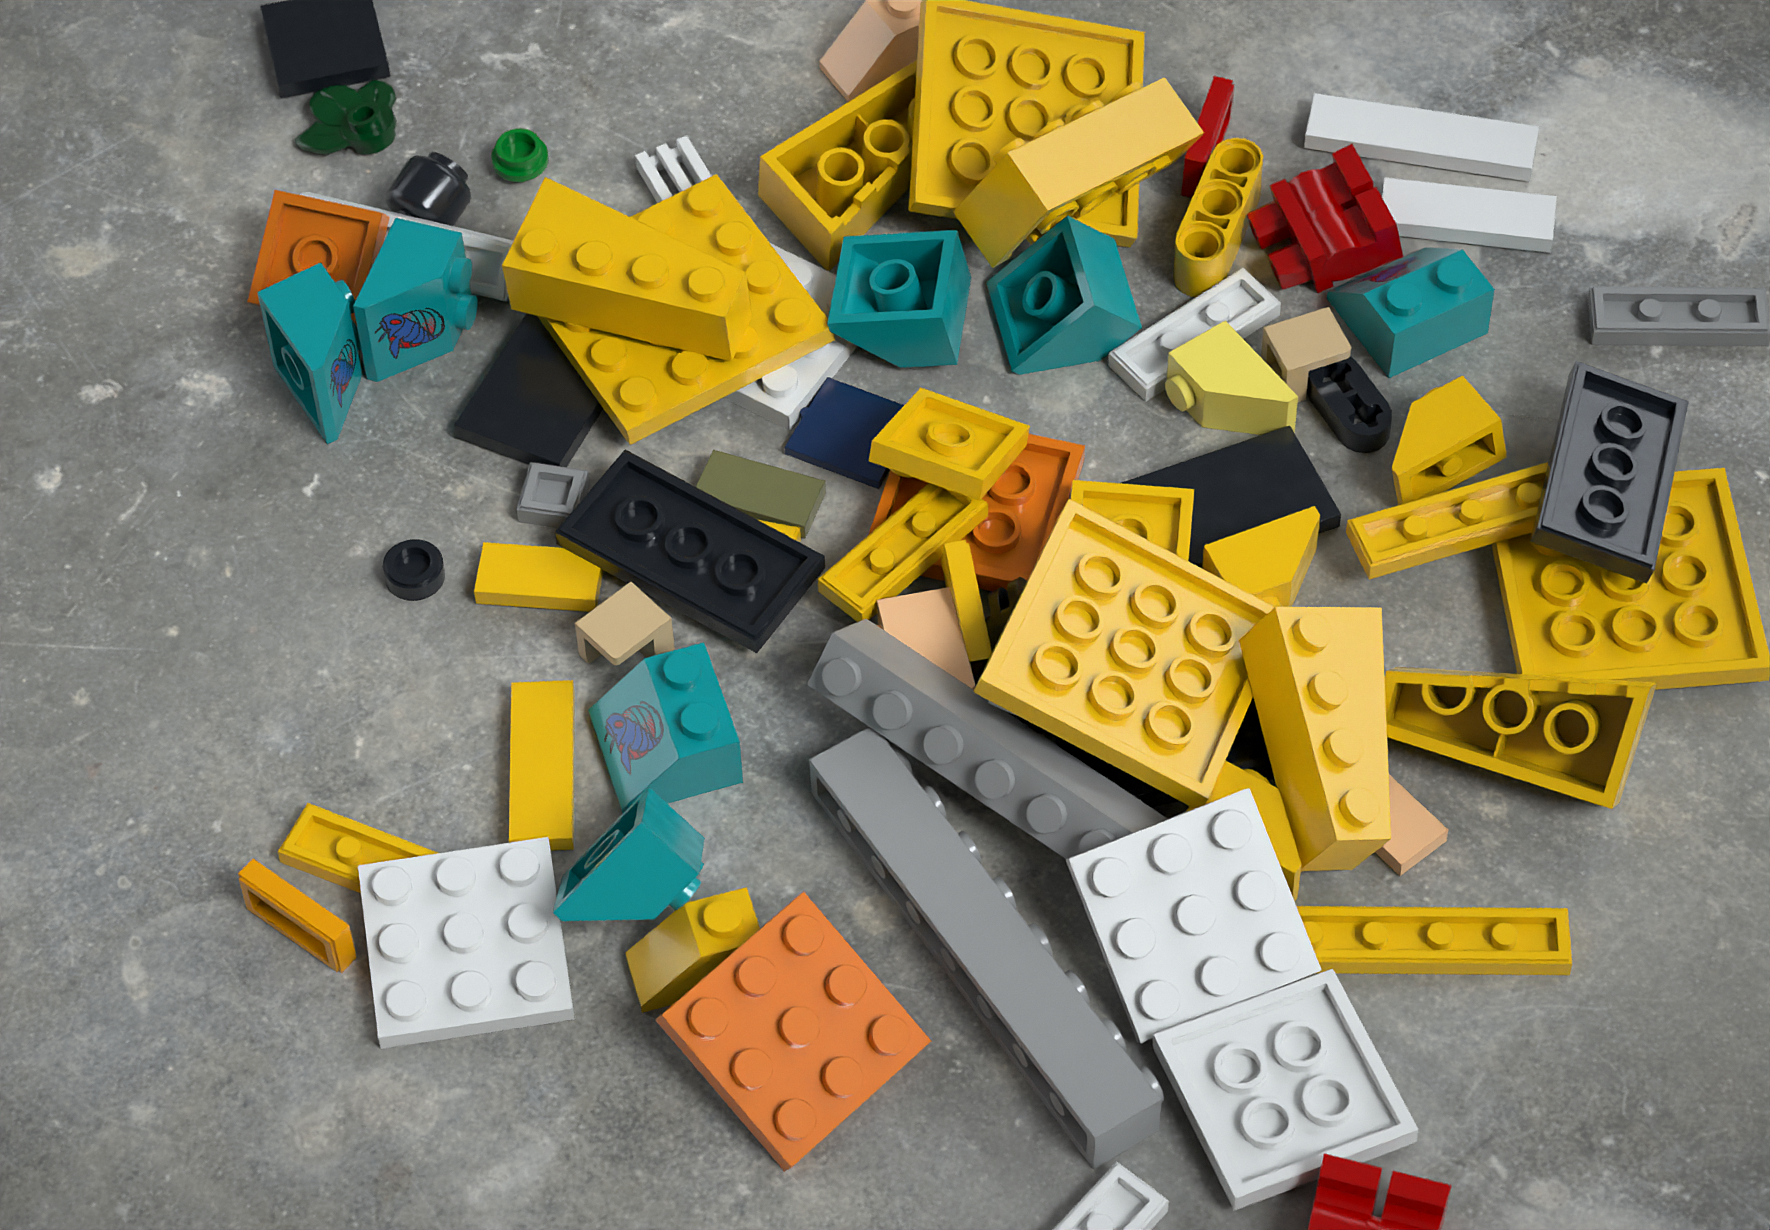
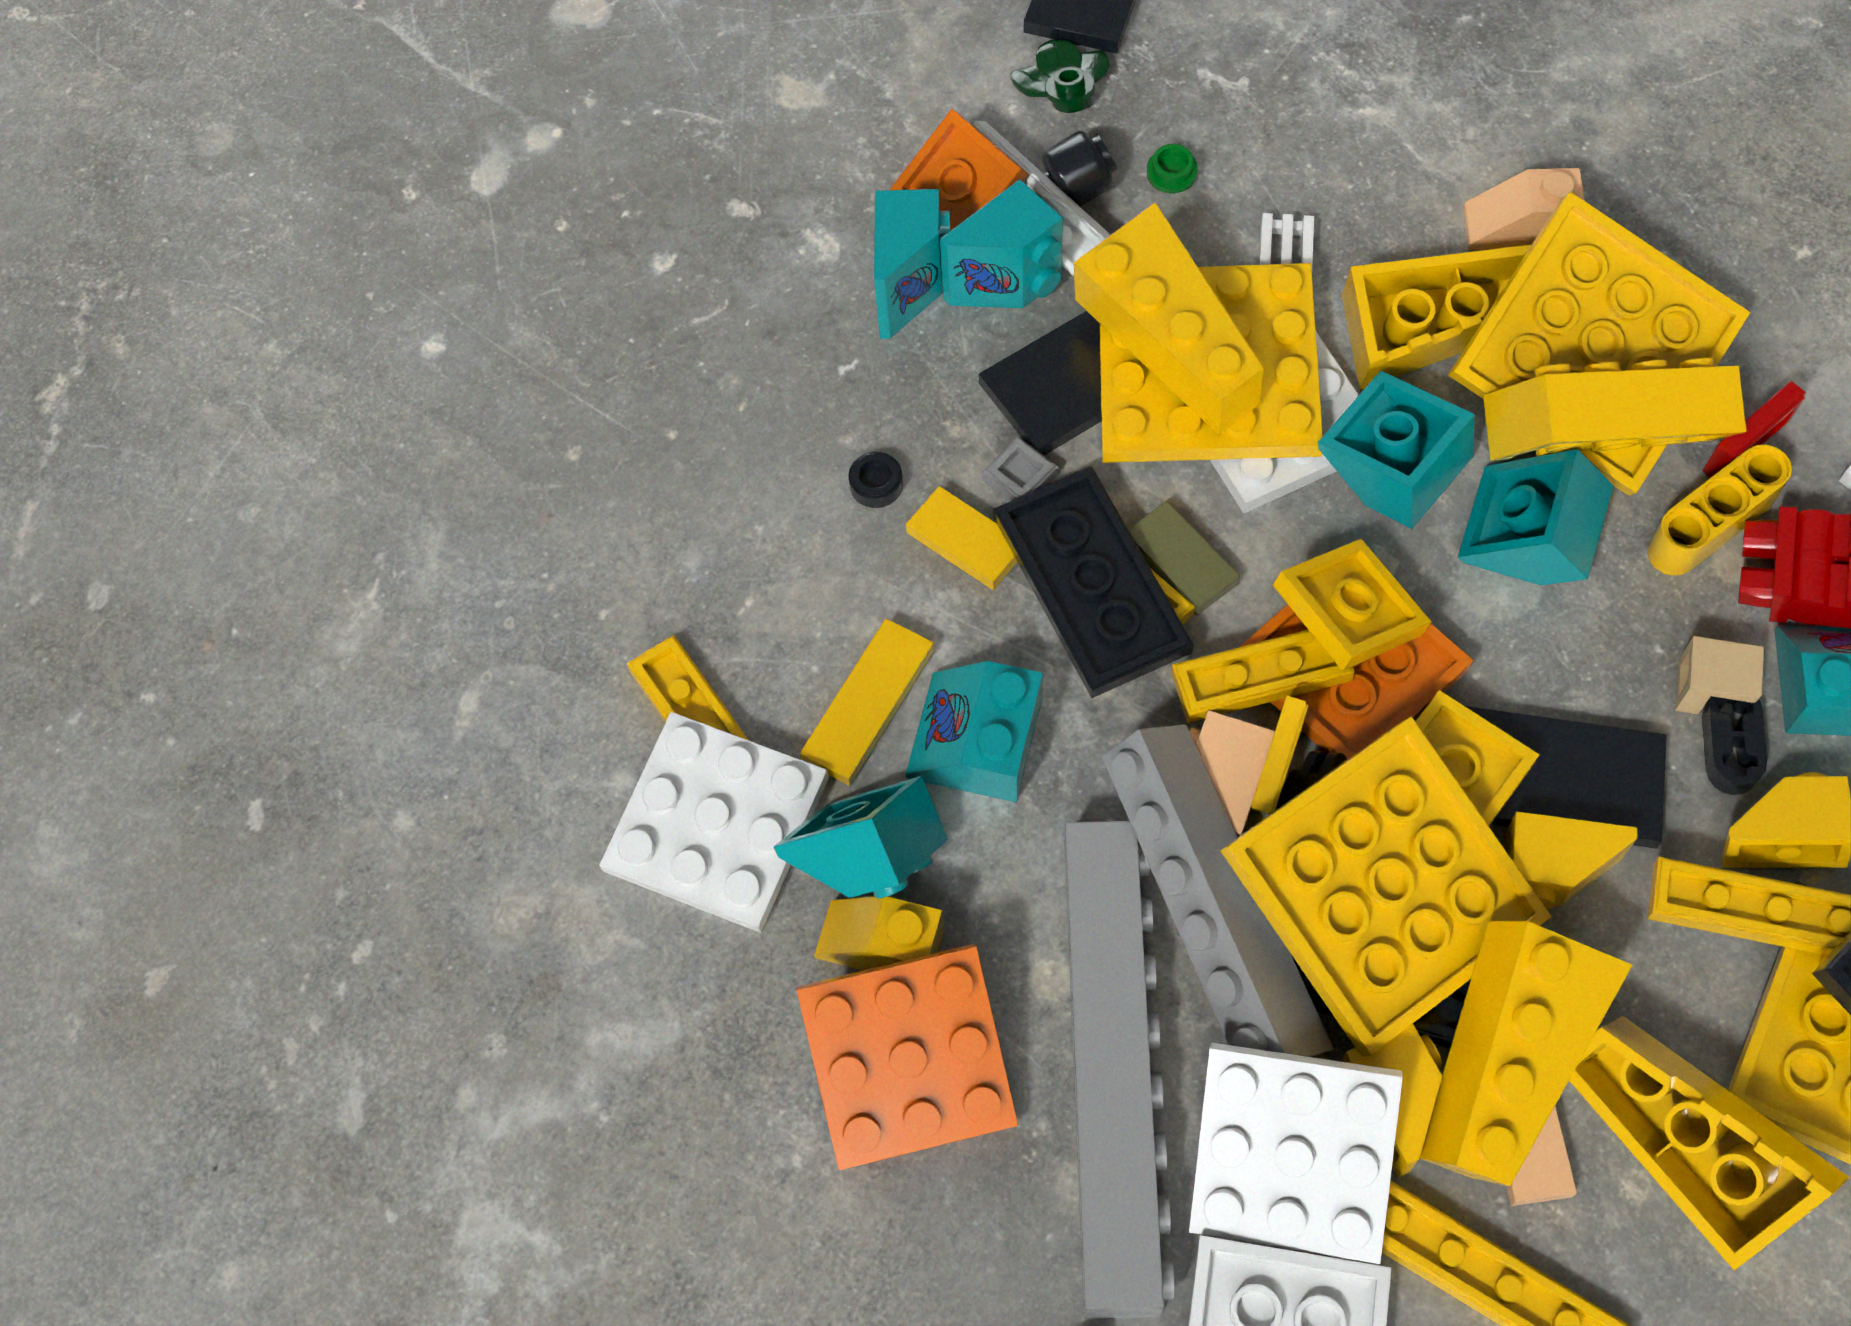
camera: 35 degrees right, 10 degrees up
light orange tile [238,858,357,973] -> none
tan panel [575,582,675,665] -> none
dark blue piece [784,377,904,489] -> none
white tile [1108,268,1281,402] -> none
light yellow slope [1165,320,1298,435] -> none

